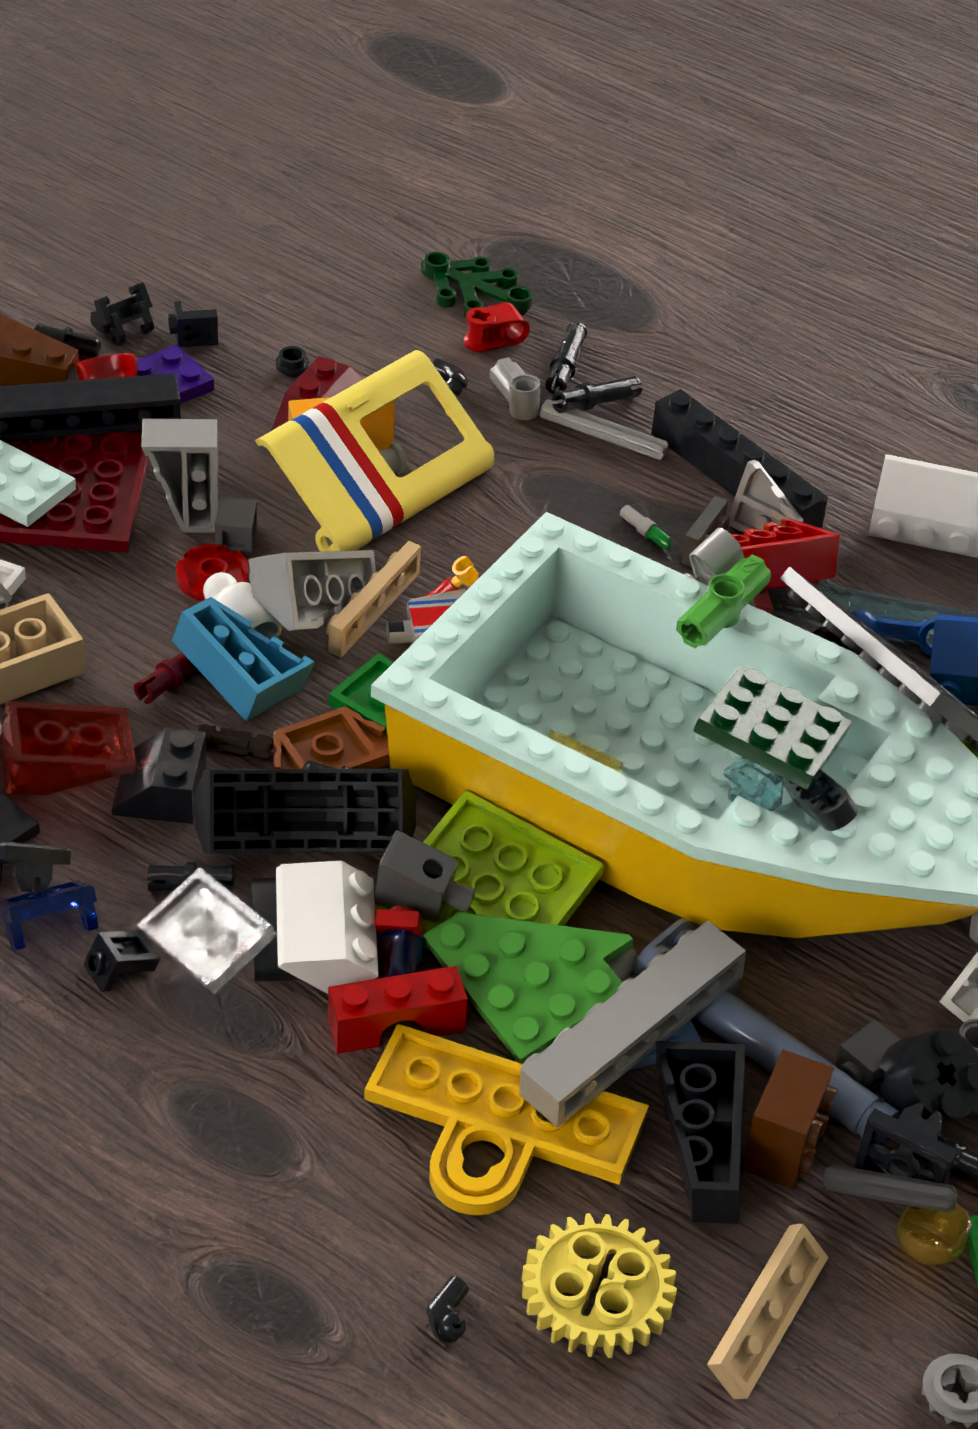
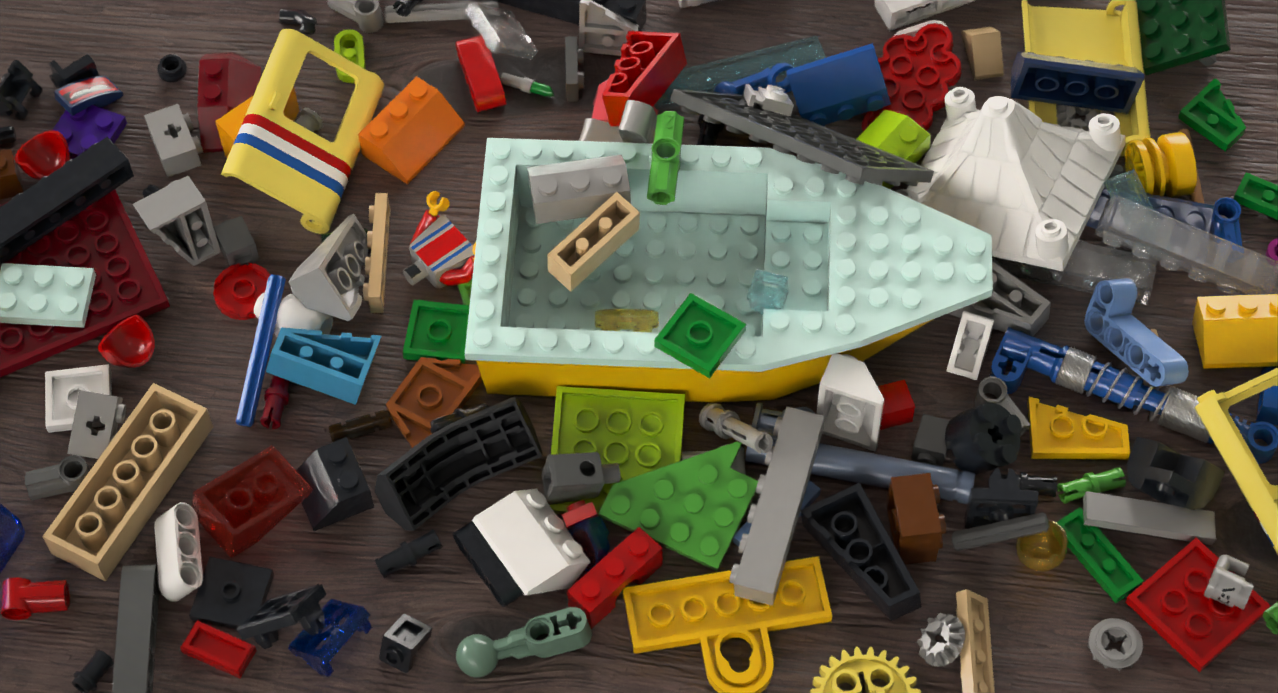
camera: 25 degrees left, 15 degrees up
clear plate [137,868,278,994] -> none
plate [693,665,852,790] -> none
black beam [783,770,858,831] -> none
none -> slope [54,76,123,116]
none -> red helmet [98,315,155,368]
none -> light grey brick [144,104,203,177]
none -> blue axle [236,274,286,427]
none -> lime plate [334,29,366,83]
none -> orange slope [358,76,465,185]
none -> red beam [455,34,506,112]
none -> sand green beam [456,607,592,677]
none -> clear plate [465,2,538,59]
none -> light grey slope [527,155,631,224]
none -> tan brick [547,192,640,292]
none -> green plate [654,293,746,378]
none -> light grey pin [699,402,773,453]
none -> white plate [743,84,794,117]
none -> white slope [817,353,884,451]
none -> red brick [877,379,915,430]
none -> light grey gear [916,613,965,667]

